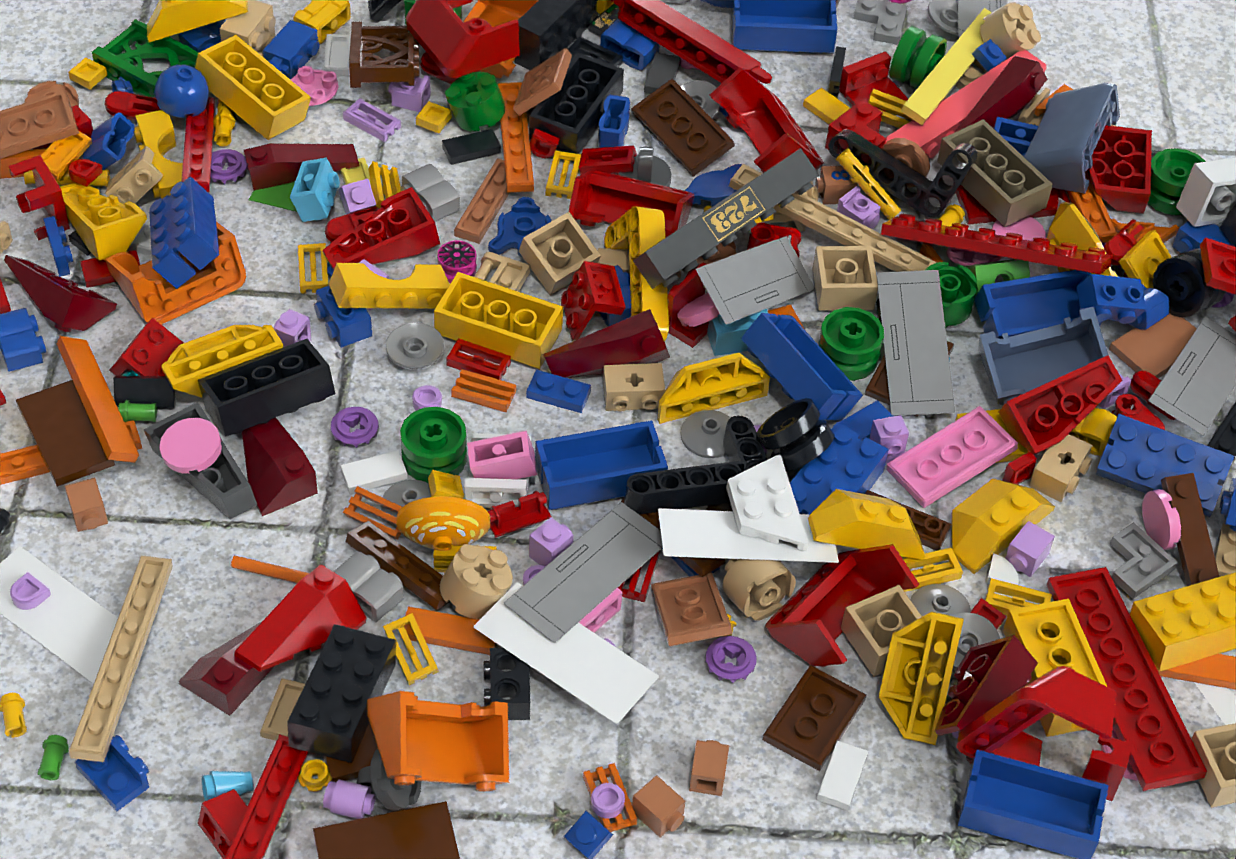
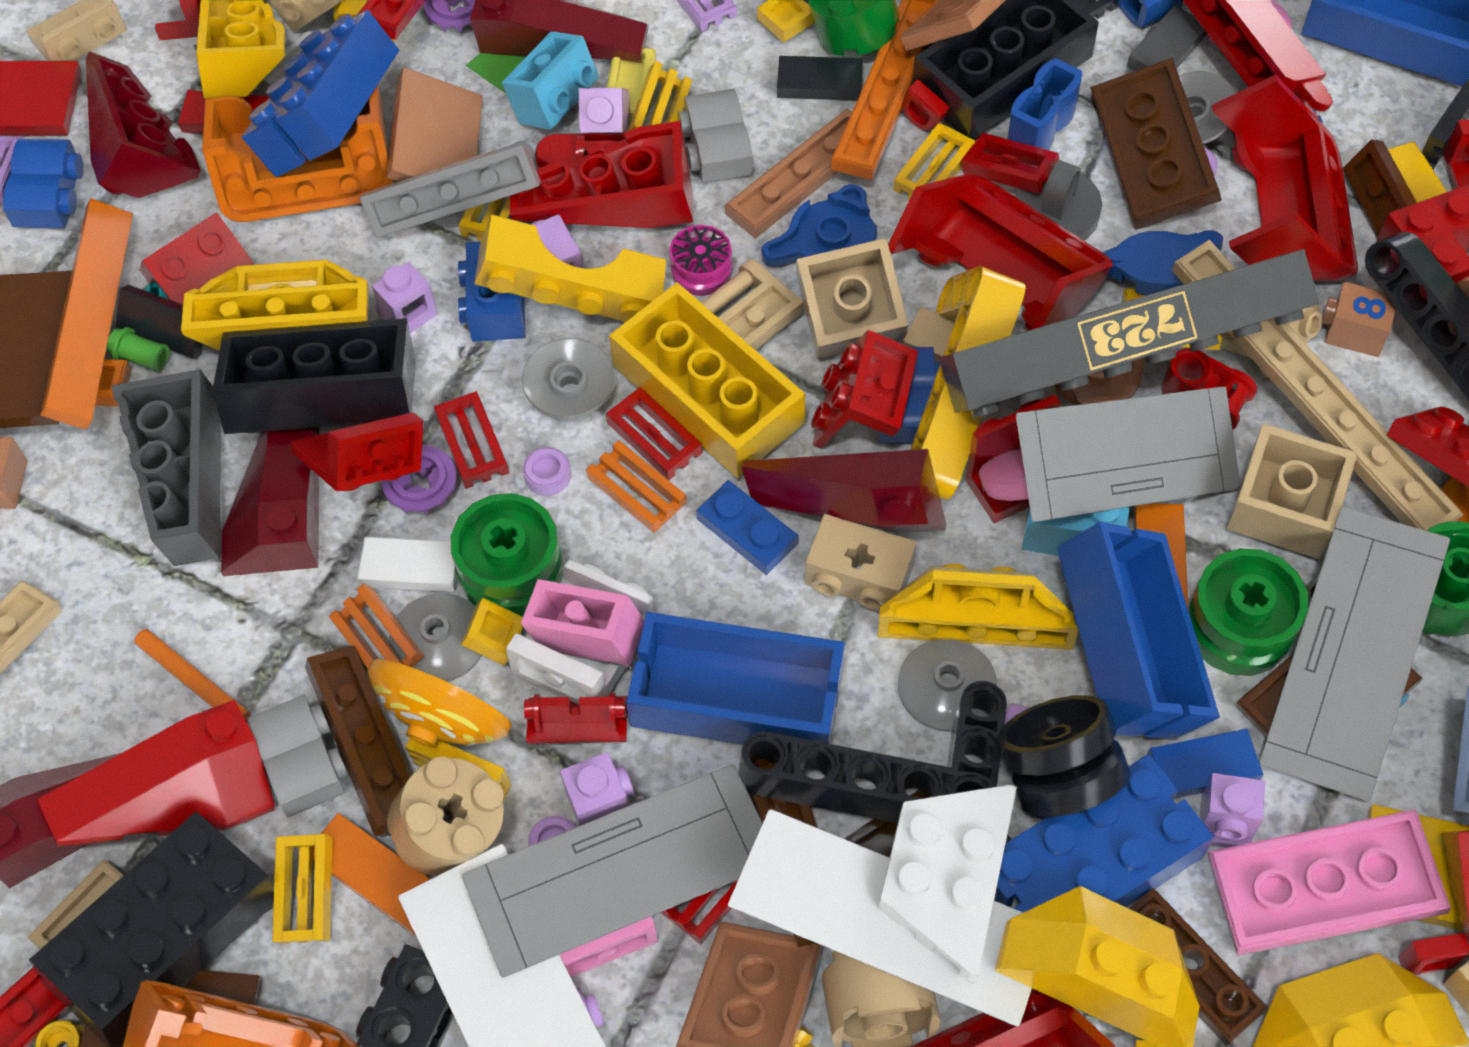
camera: 30 degrees right, 10 degrees up
blue plate [43,216,73,277] -> none
bright pink tile [159,418,222,474] -> none
yellow pin [836,148,901,220] -> none
lavender brick [837,186,880,229] -> none
none -> red bracket [291,412,424,492]
none -> light grey piece [359,141,541,238]
none -> nougat tile [386,67,483,181]
none -> red tile [433,391,509,489]
none -> reddish brown plate [1343,139,1417,236]

